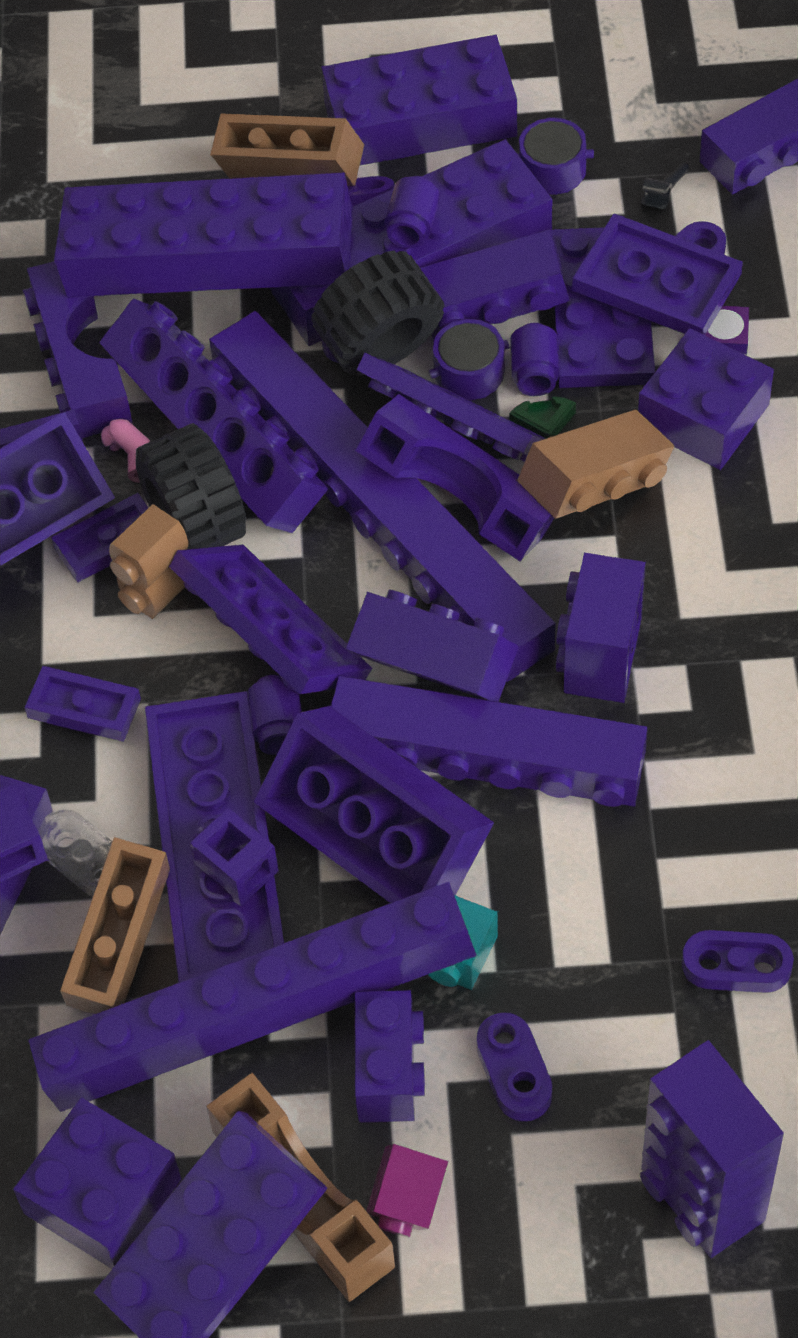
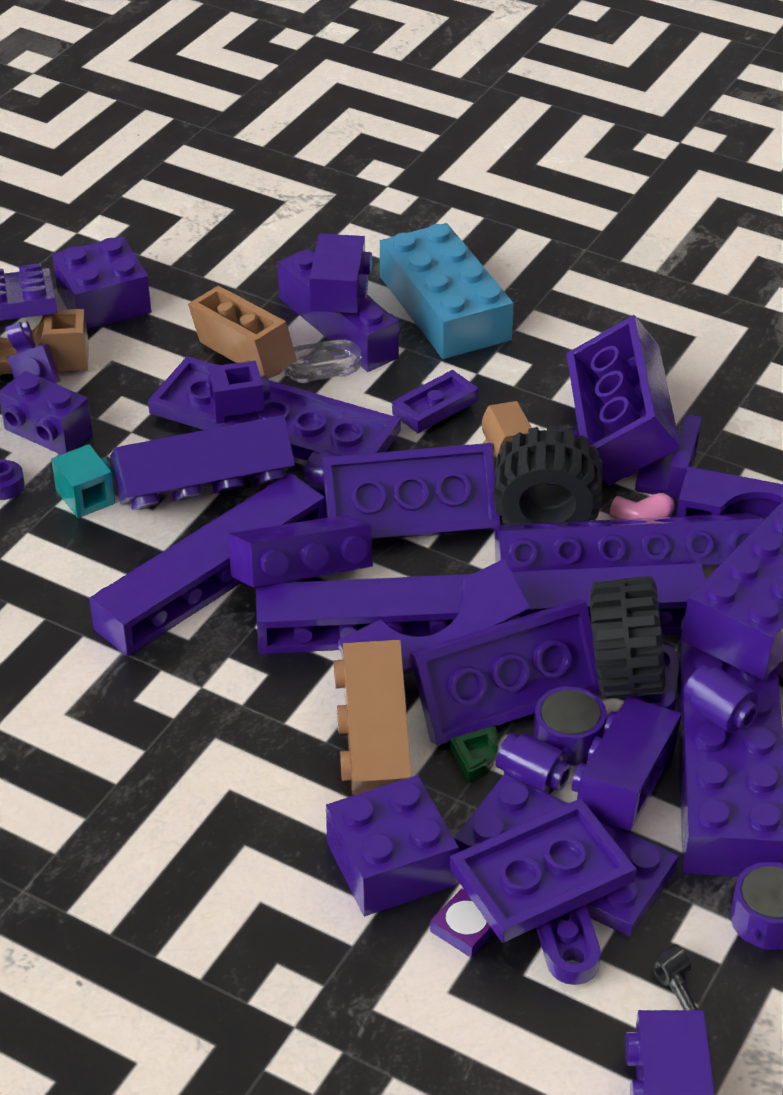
camera: 120 degrees right, 15 degrees down
dark purple brick [28,882,477,1112] -> none
dark purple brick [556,552,646,703] -> none
none -> dark purple plate [5,321,61,383]

